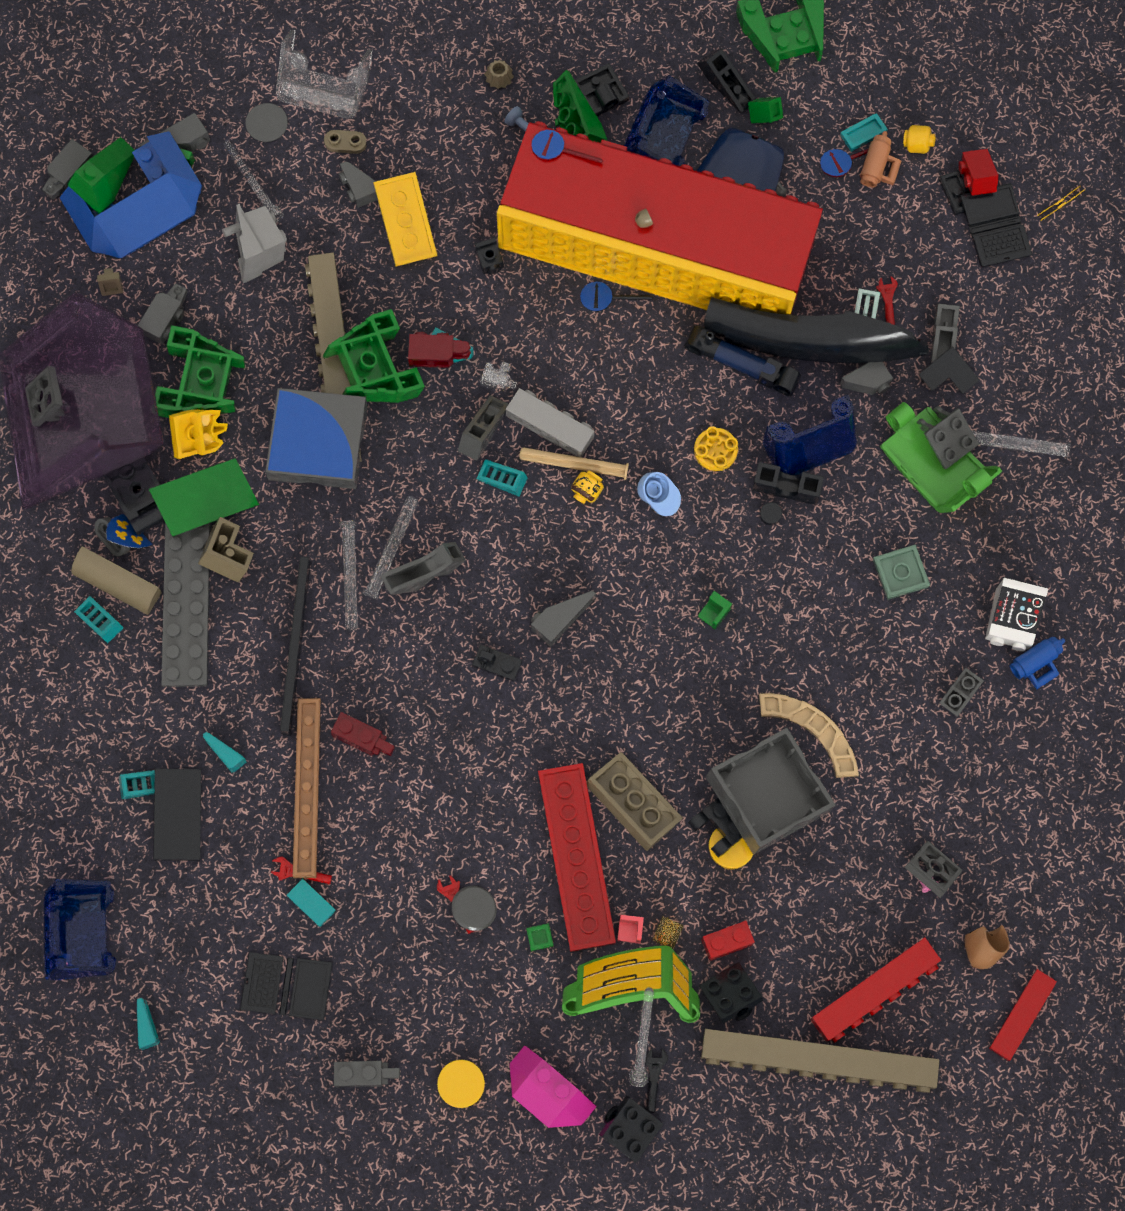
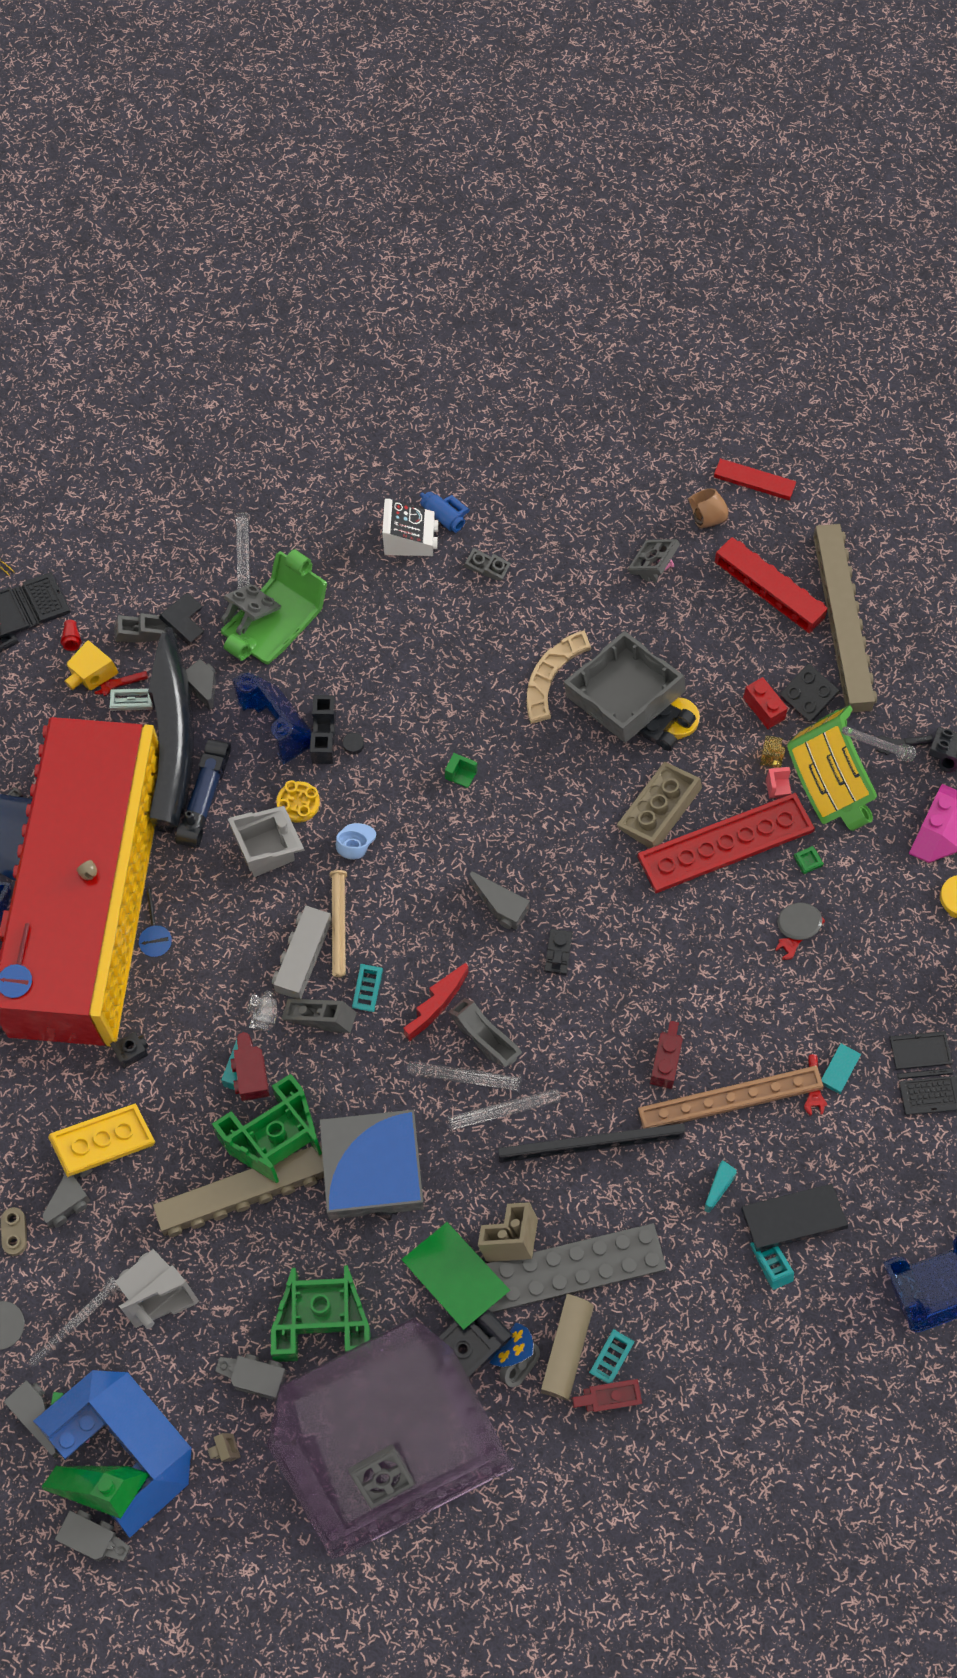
camera: 100 degrees left, 10 degrees down
yellow plate [169,409,228,459] -> none
yellow head [571,470,604,504] -> none
sand green plate [873,545,930,600] -> none
none -> red cone [60,620,82,651]
none -> yellow torso [64,640,119,690]
none -> light grey piece [228,806,305,877]
none -> red slope [403,963,468,1042]
none -> dark red hinge [572,1379,642,1412]

